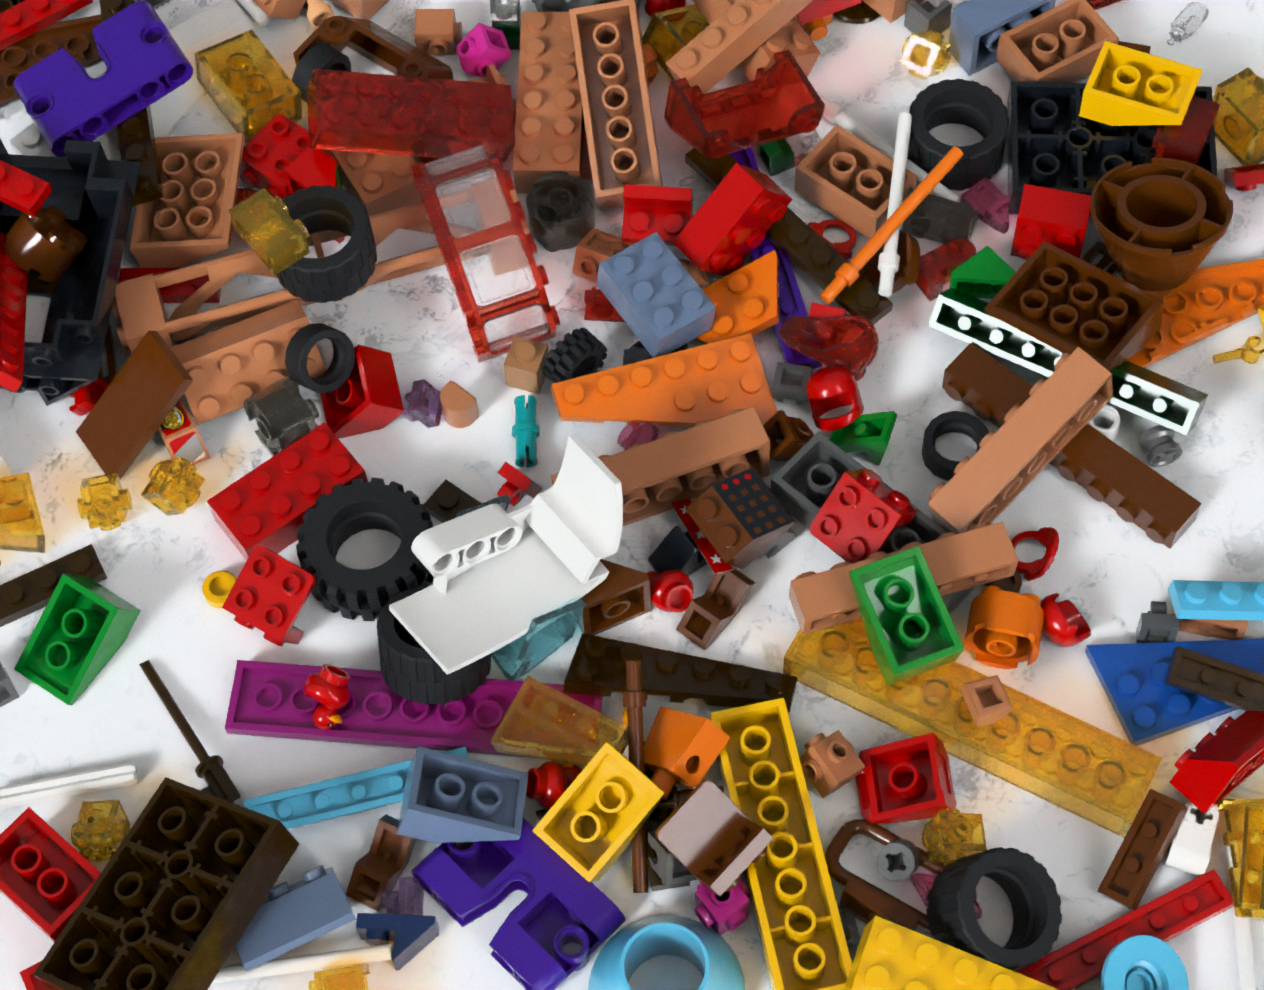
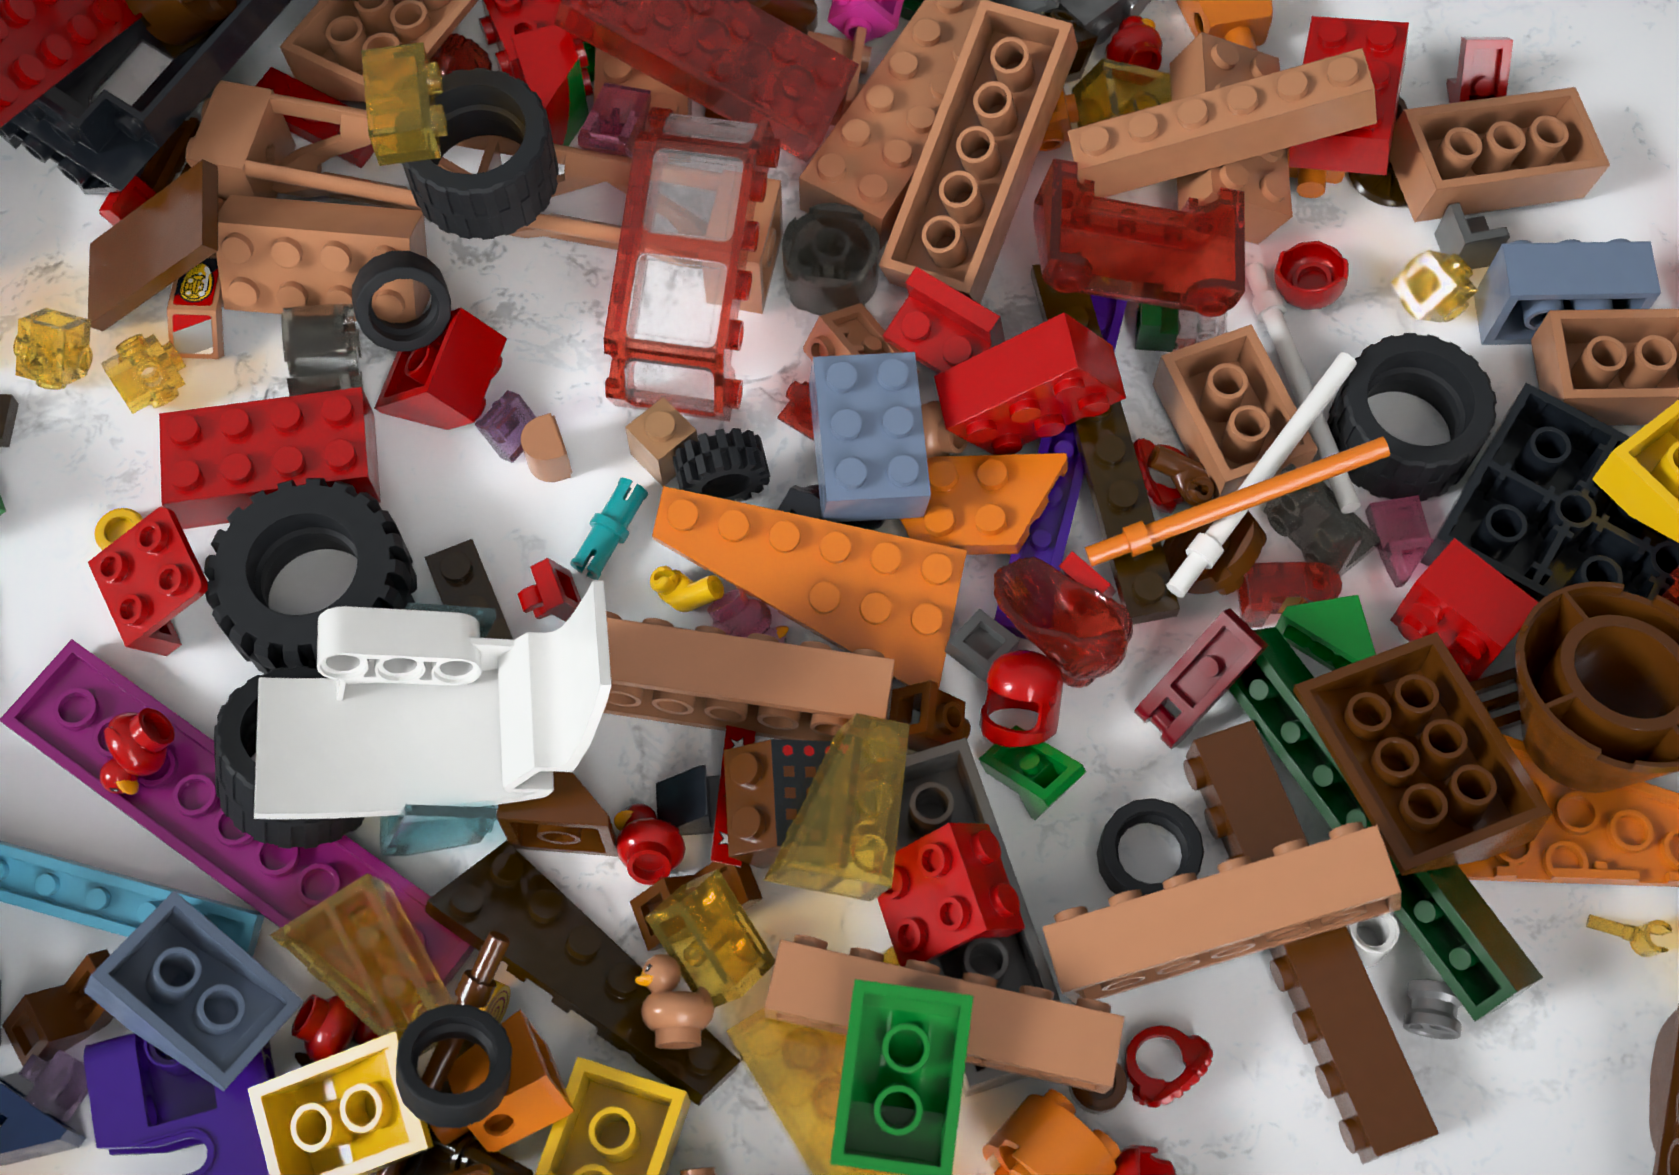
camera: 25 degrees right, 5 degrees up
none -> black tyre [395,1004,512,1128]
none -> clear pink slope [578,83,651,159]
none -> nougat animal [635,954,714,1049]
none -> clear yellow brick [645,869,775,1008]
none -> yellow arm [650,566,724,613]
none -> clear yellow wedge [763,713,910,902]
none -> dark red plate [1134,608,1269,749]
none -> reddish brown arm [1147,444,1215,506]
none -> red hair [1274,241,1349,310]

